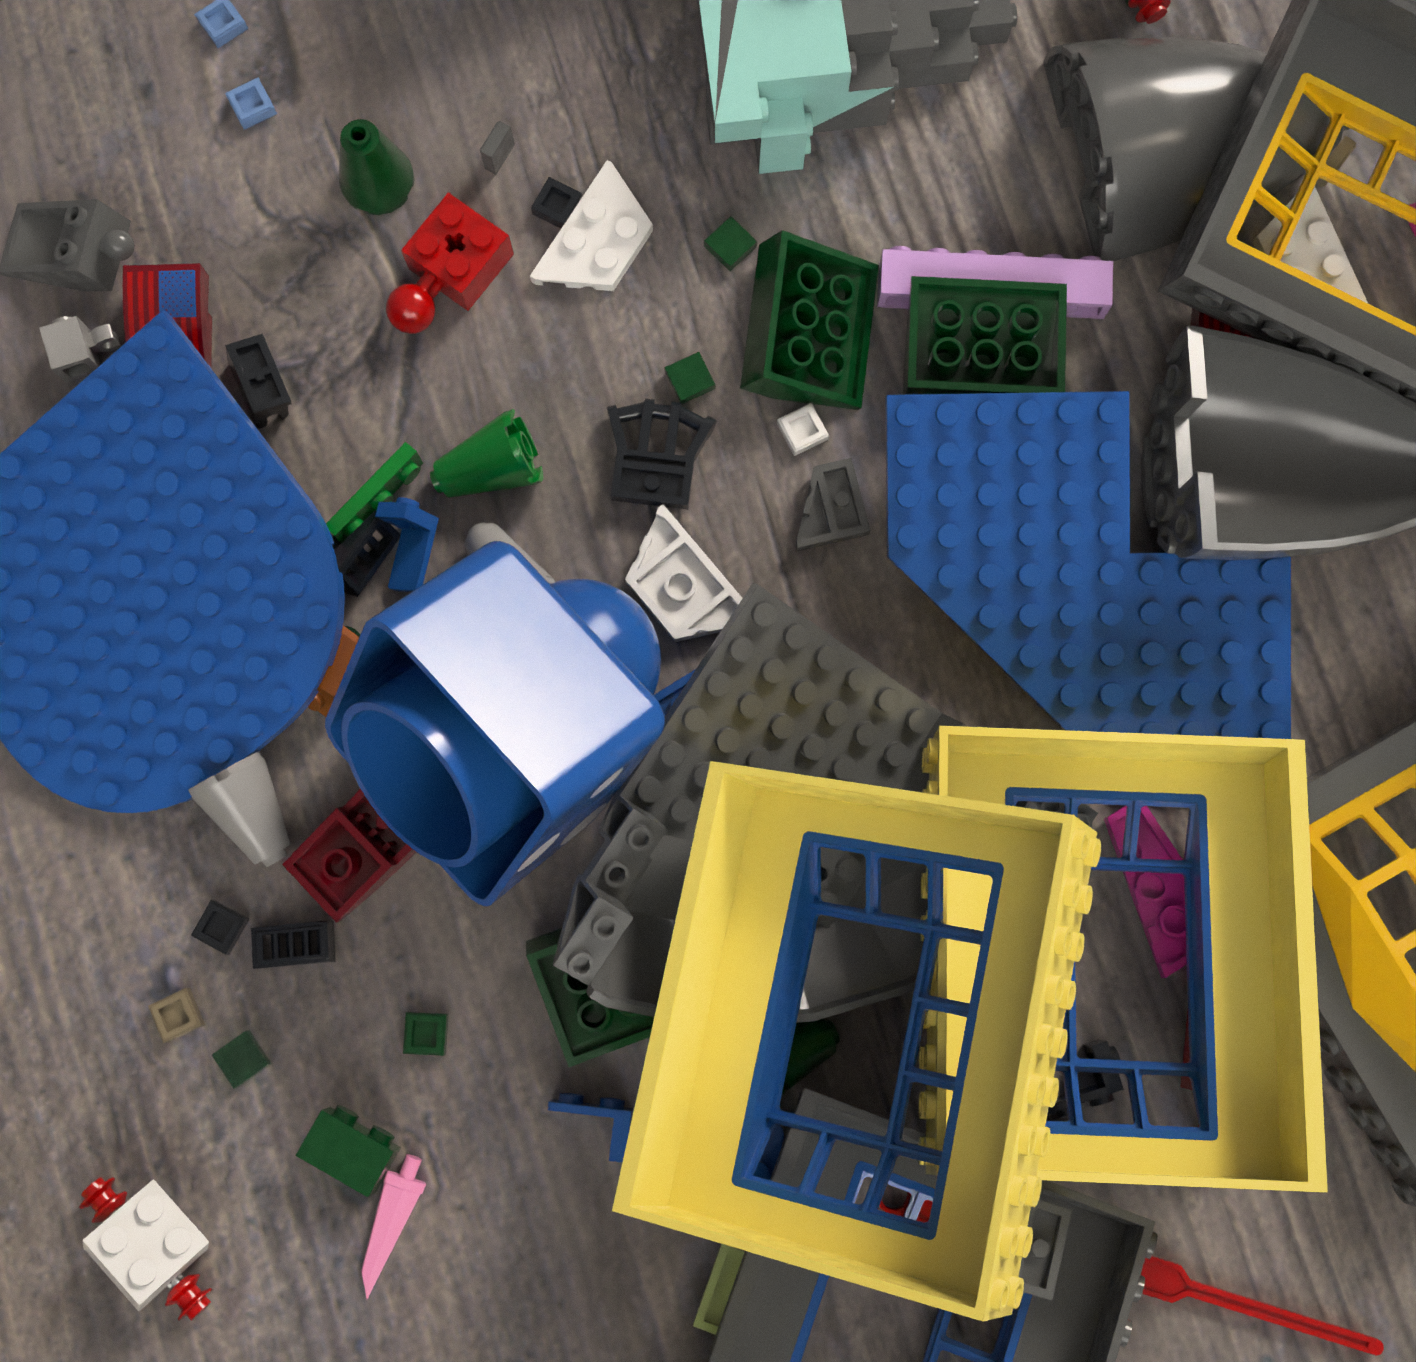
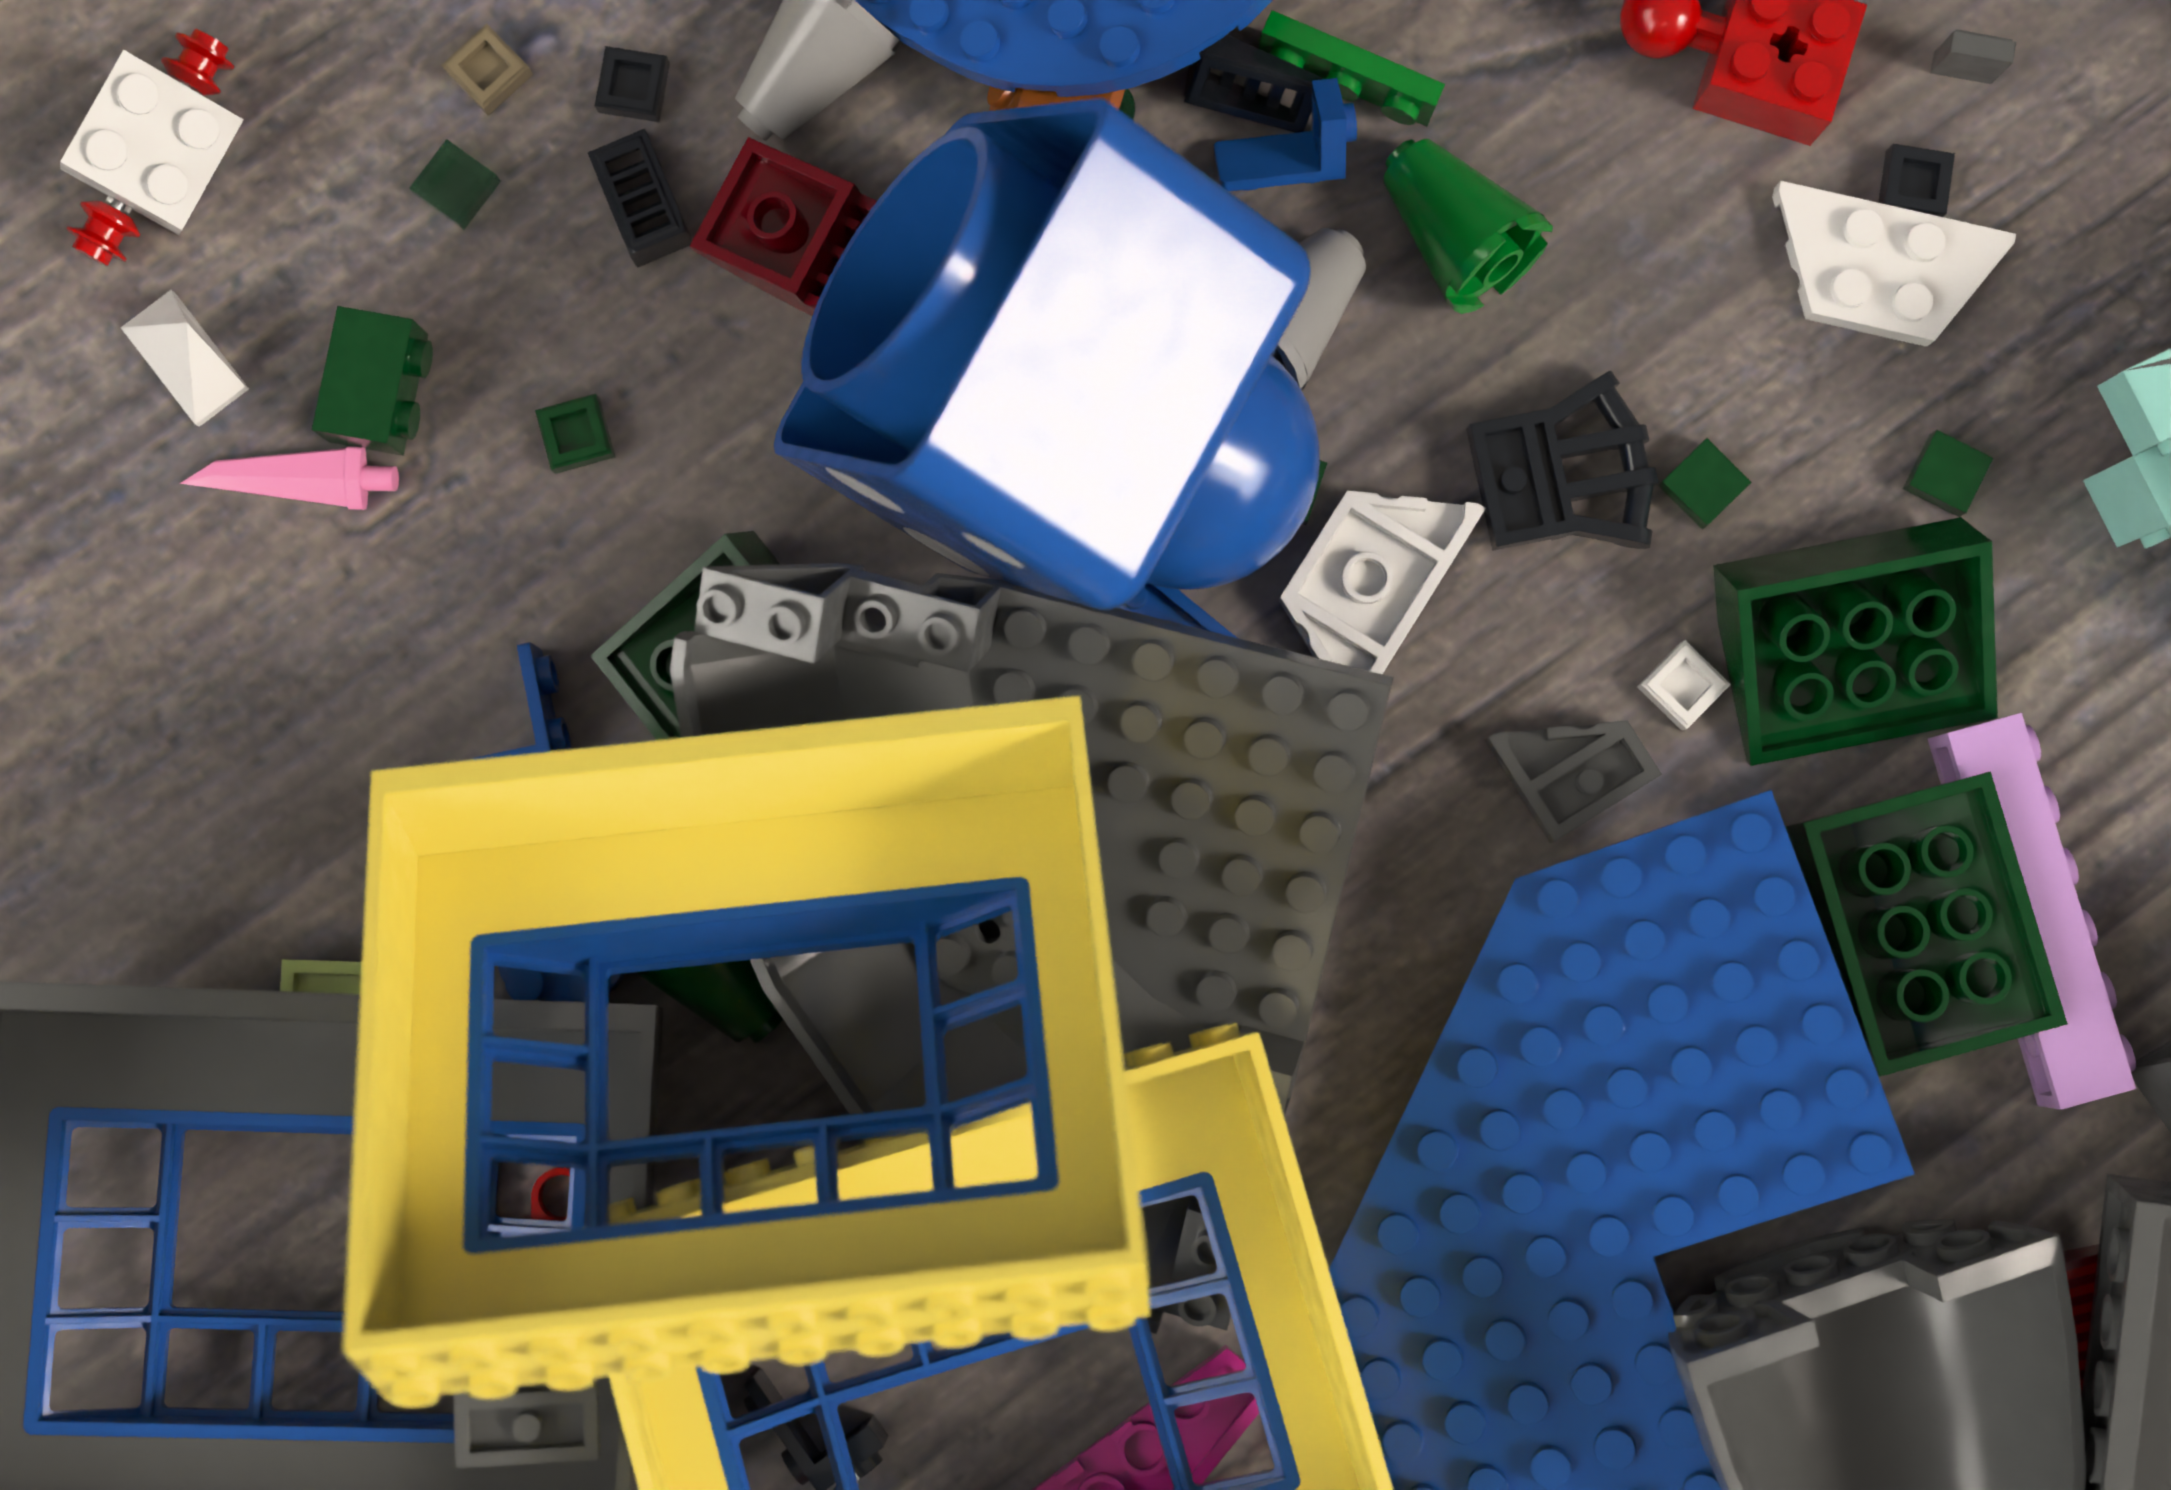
camera: 70 degrees right, 5 degrees up
none -> white slope [121,290,249,427]

